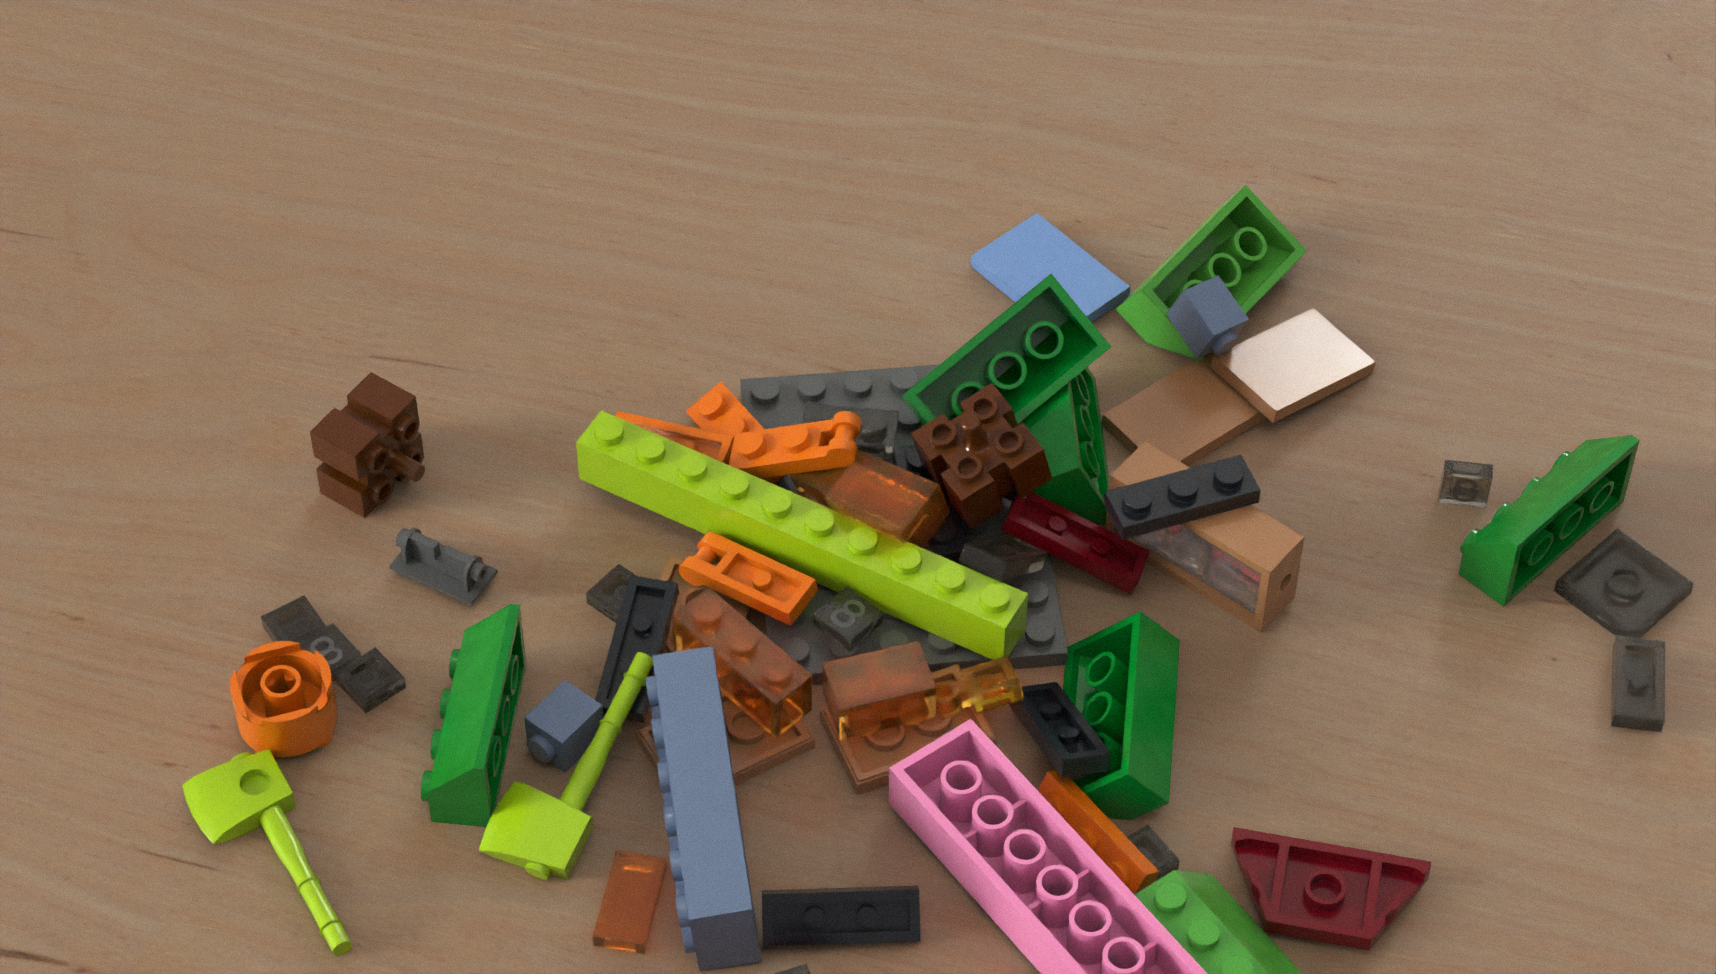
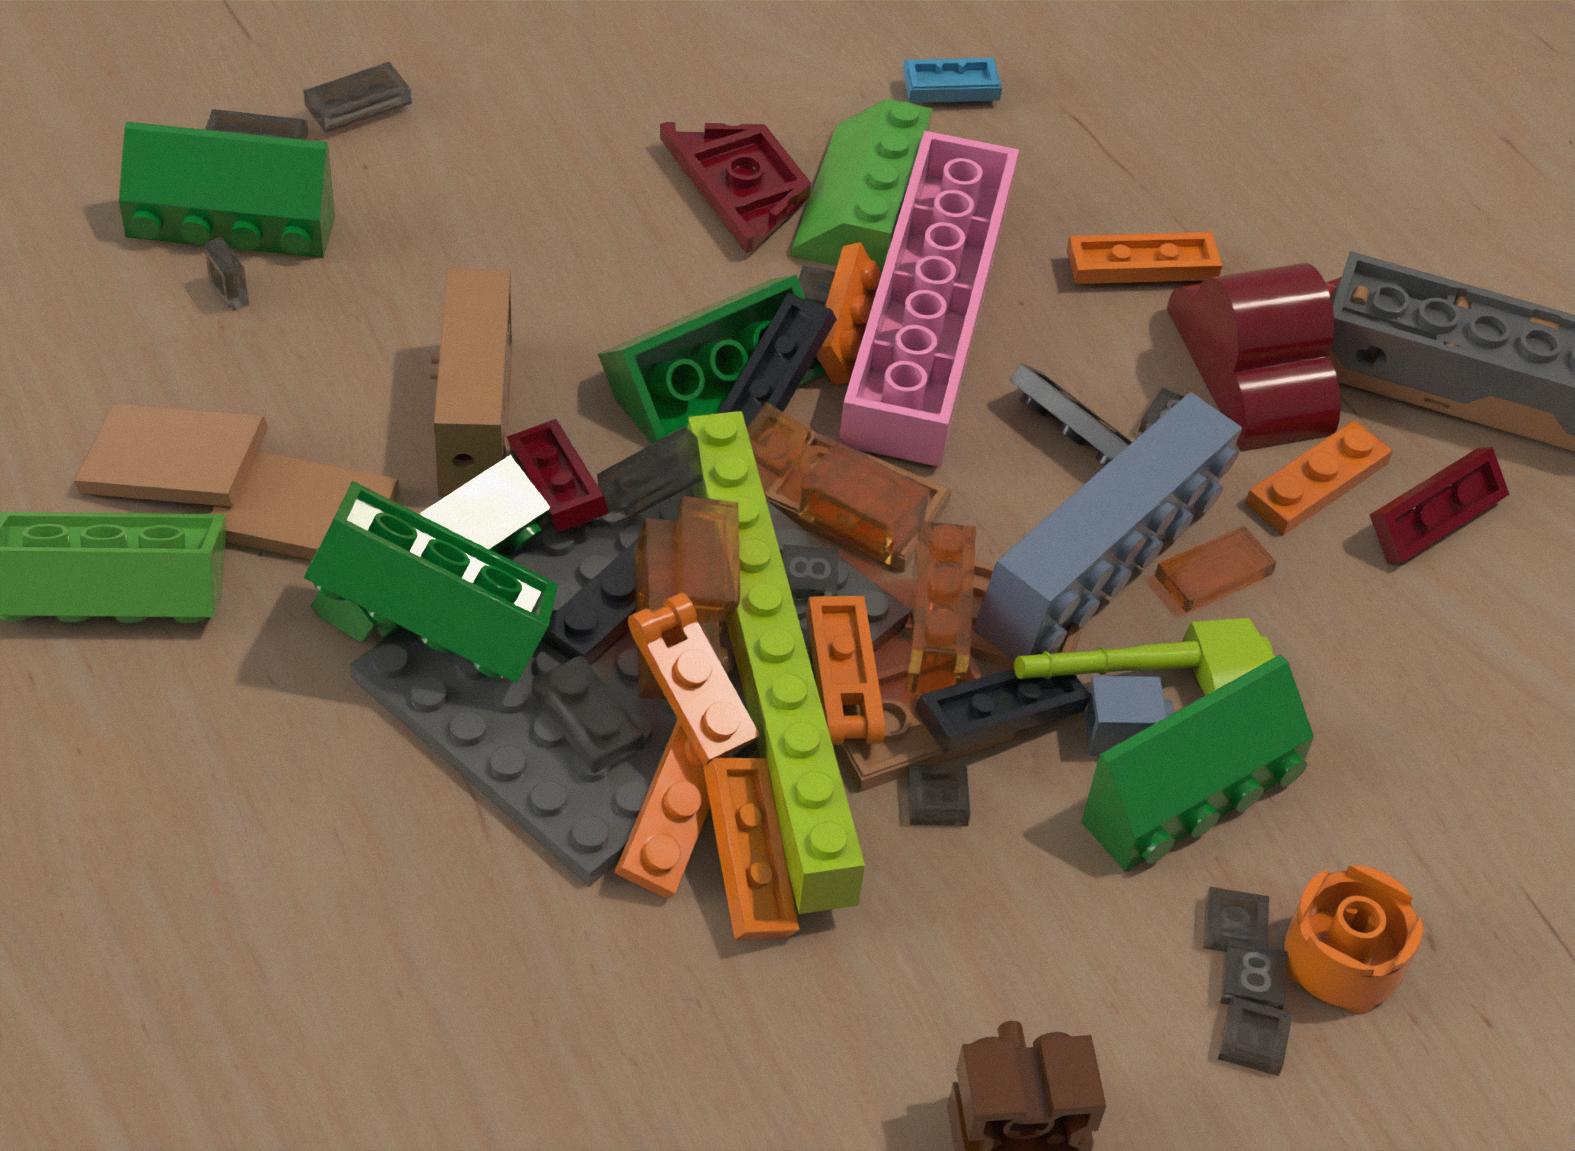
camera: 135 degrees left, 0 degrees up
lime piece [182,749,352,956] -> none
dark grey hinge [390,527,498,606] -> none
reddish brown brick [911,383,1052,529] -> none
medium blue tile [971,213,1130,322] -> none
black plate [1104,454,1261,540] -> none
sand blue brick [1166,275,1249,359] -> none

